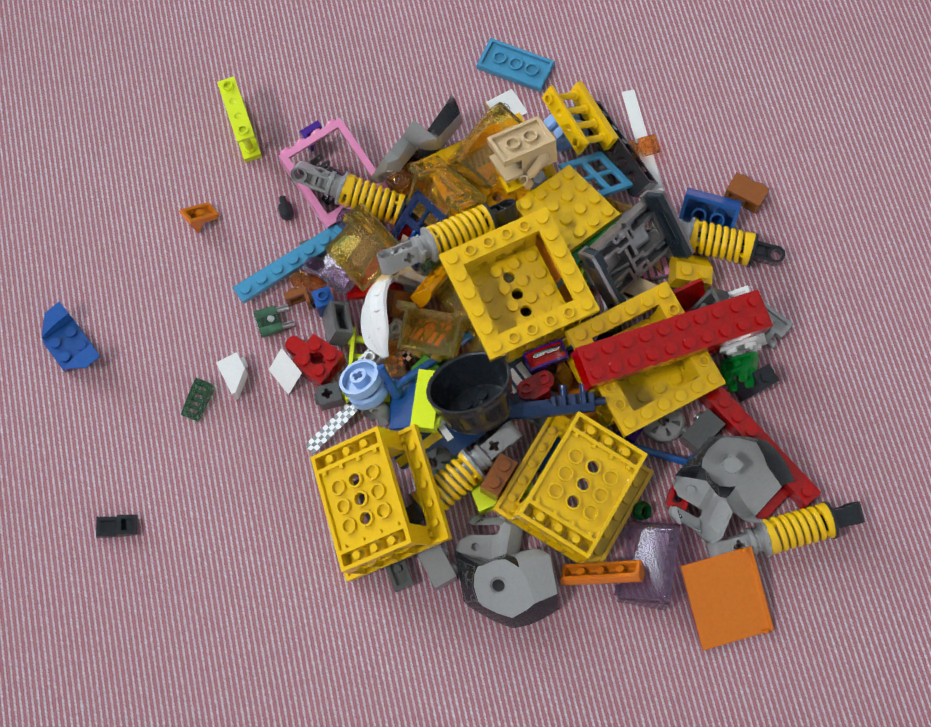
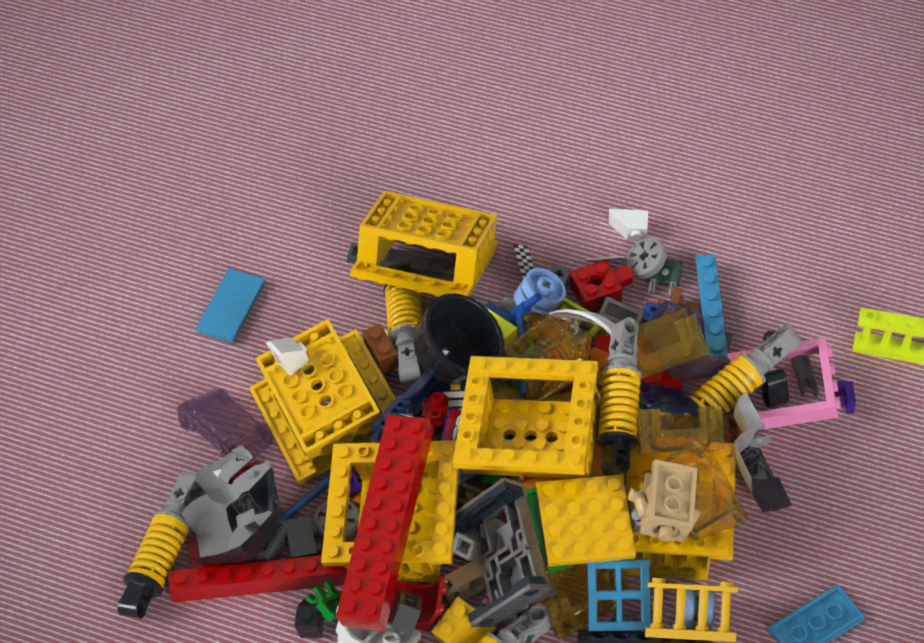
camera: 120 degrees right, 15 degrees down
blue piece [42,301,101,372] -> none
black slope [96,515,137,538] -> none
orange slope [179,202,219,233] -> none
clear green slope [181,378,215,422] -> none
light grey brick [417,524,459,591] -> none
light grey piece [455,515,559,628] -> none
white sticker [485,89,528,123] -> none
orange brick [560,560,645,586] -> none
dark green plate [633,500,652,521] -> none
orange container [680,546,774,651] -> none
none -> dark azure tile [196,268,266,344]
none -> white slope [266,337,309,376]
none -> light grey wheel [626,237,667,279]

